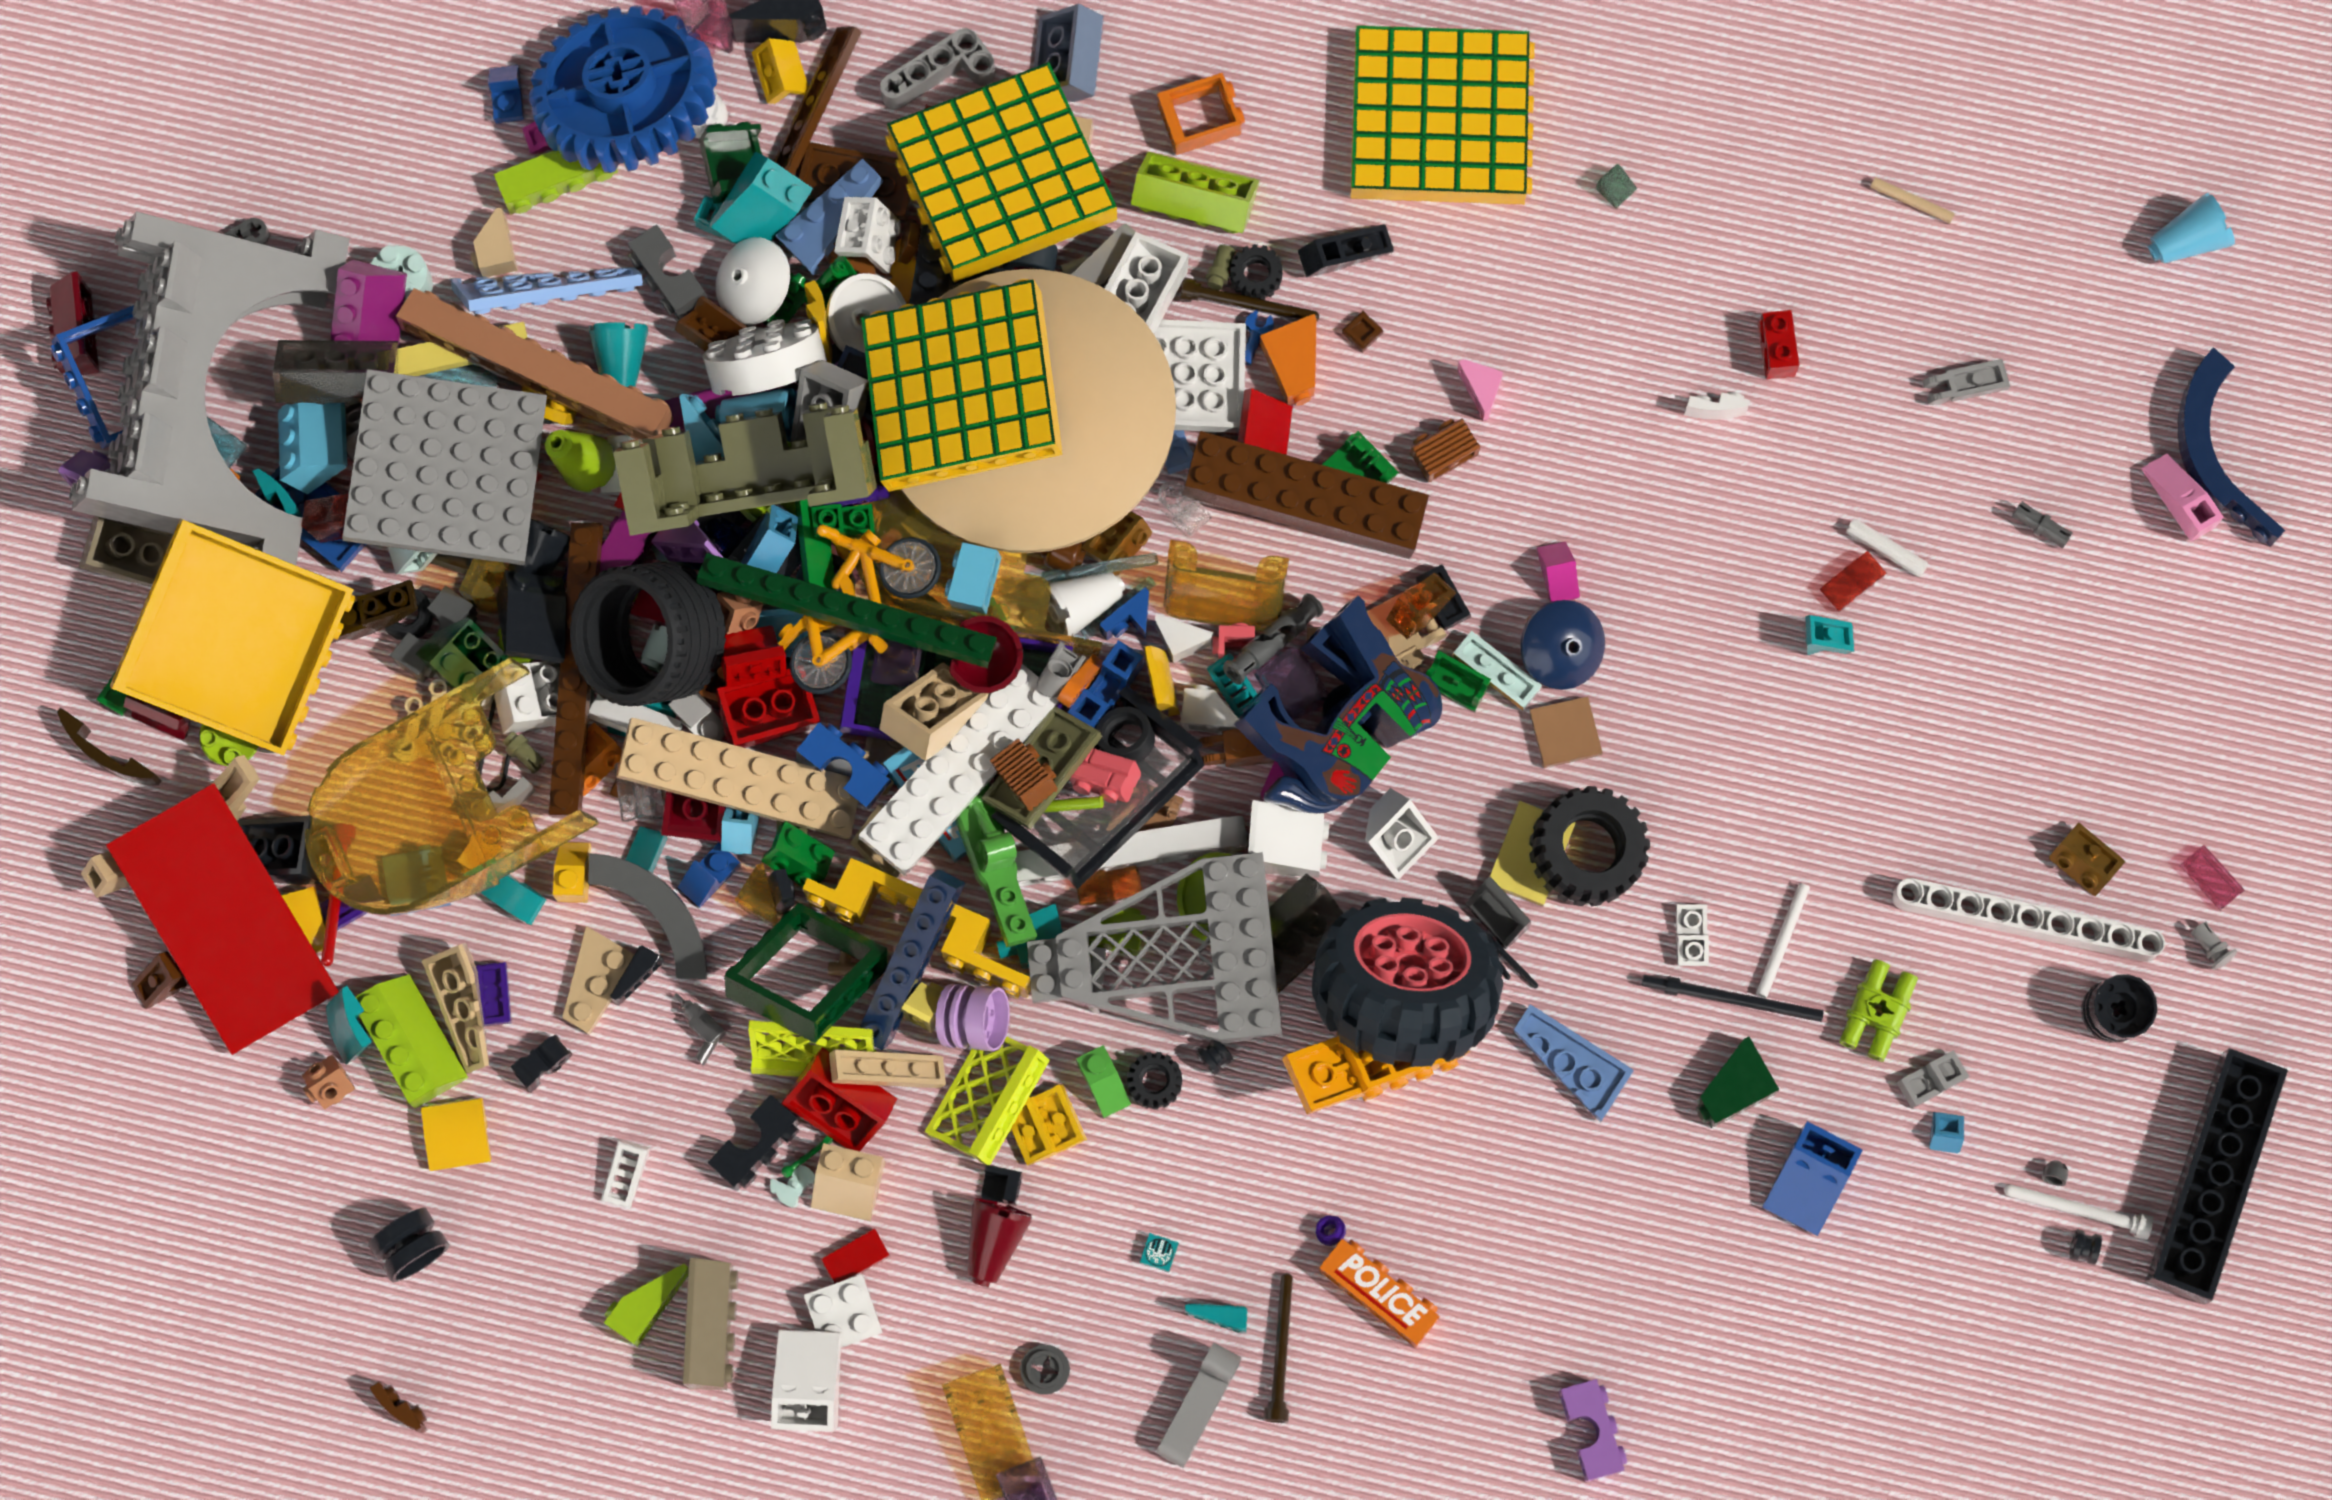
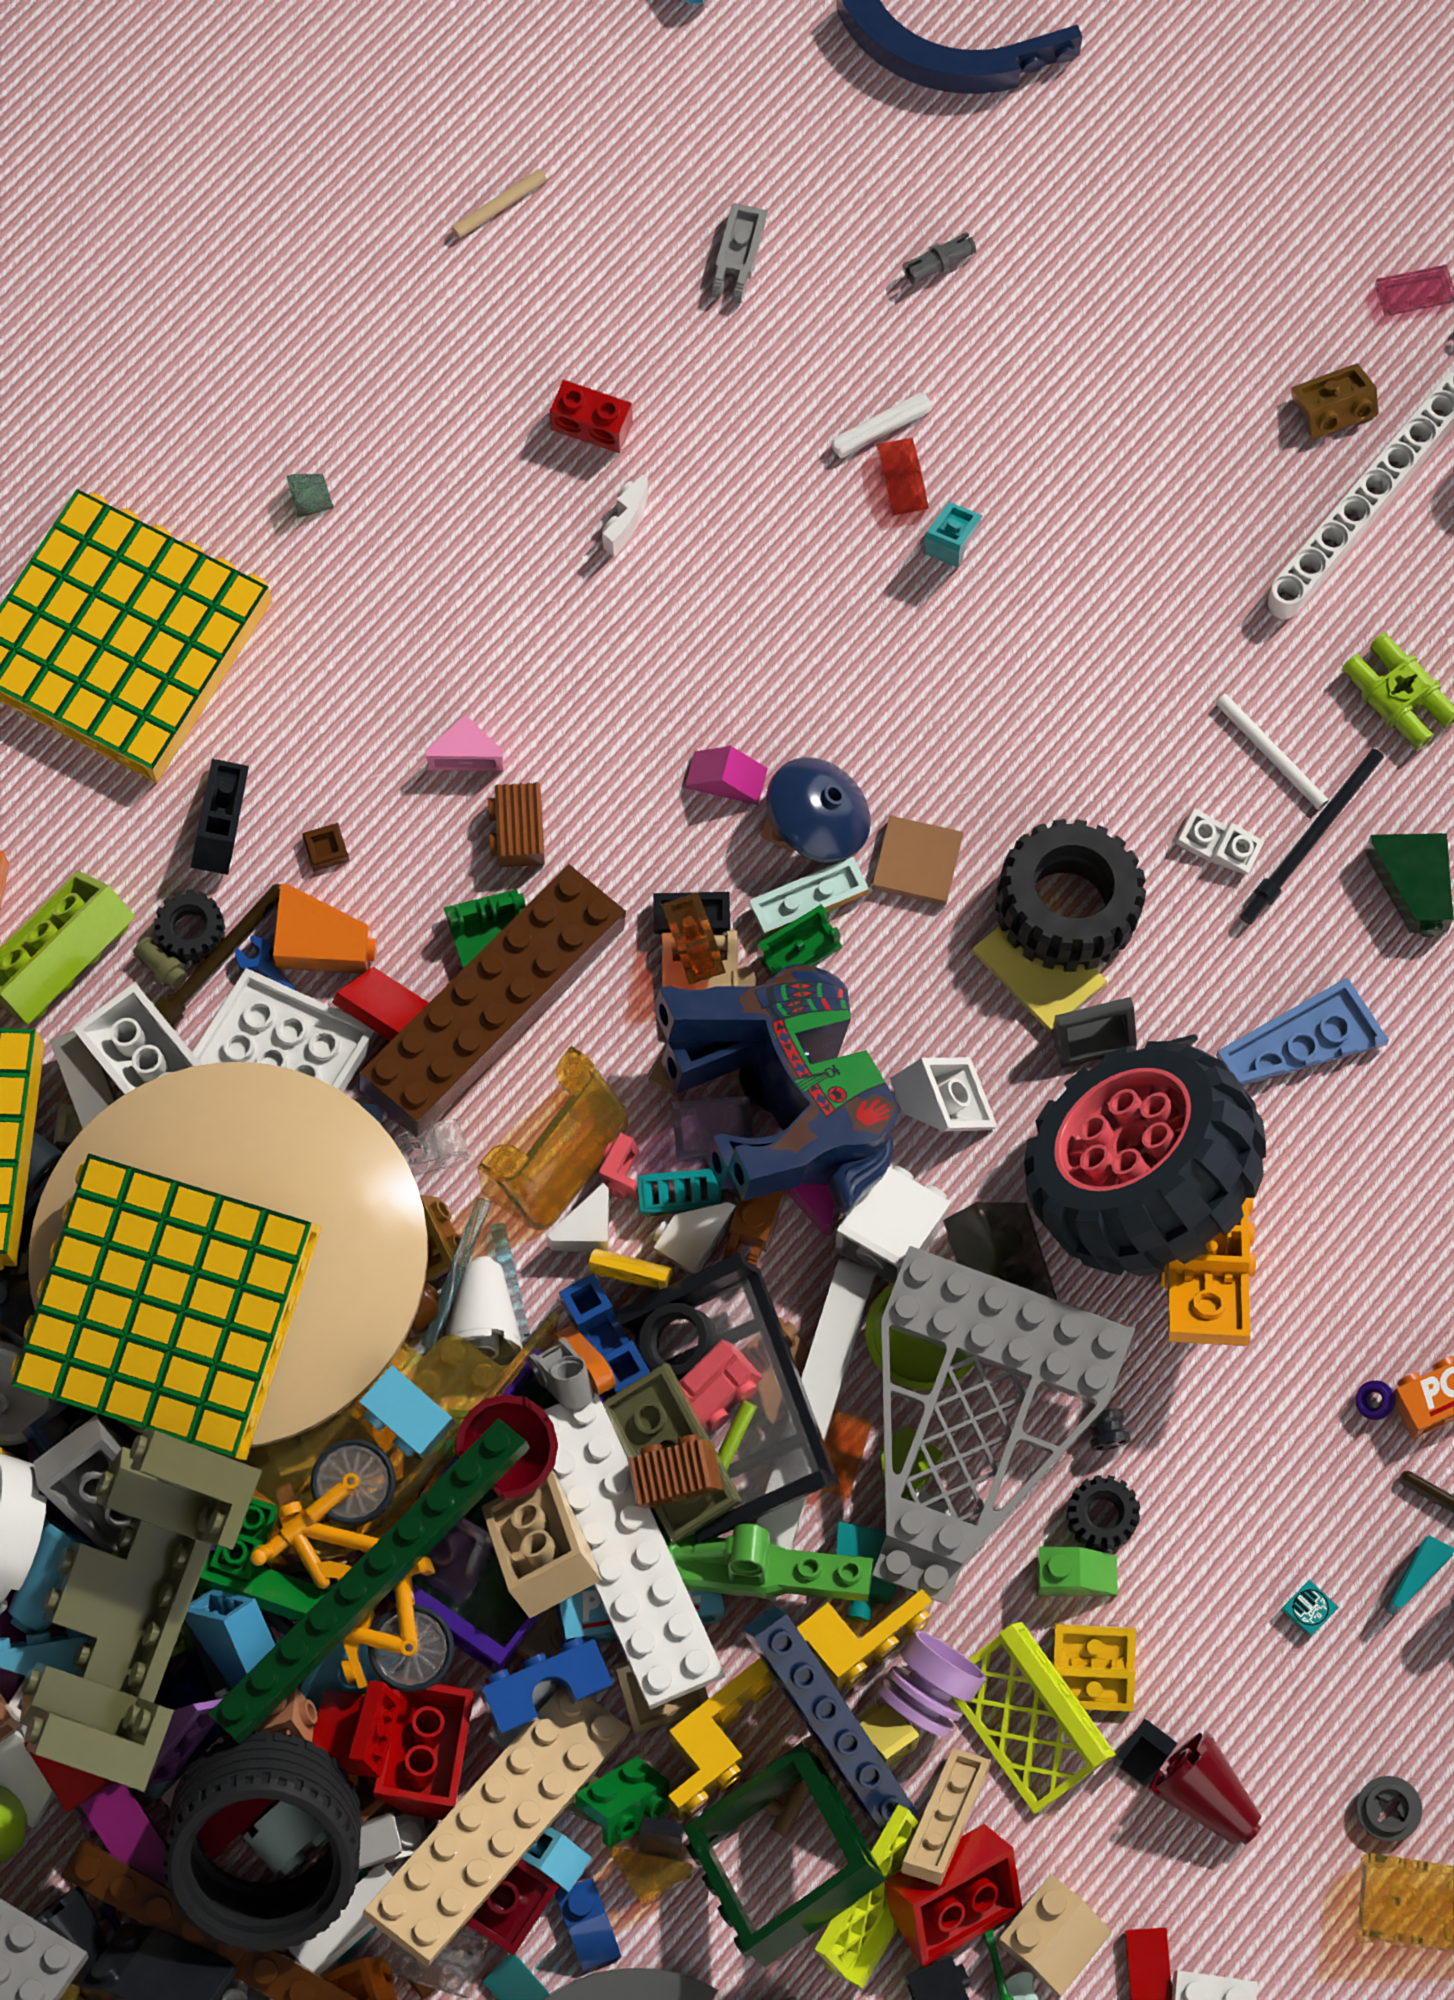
camera: 65 degrees left, 5 degrees down
blue slope [1099,587,1149,640] -> none
dark grey piece [1223,593,1324,685] -> none
bright pink slope [2141,453,2224,542] -> none

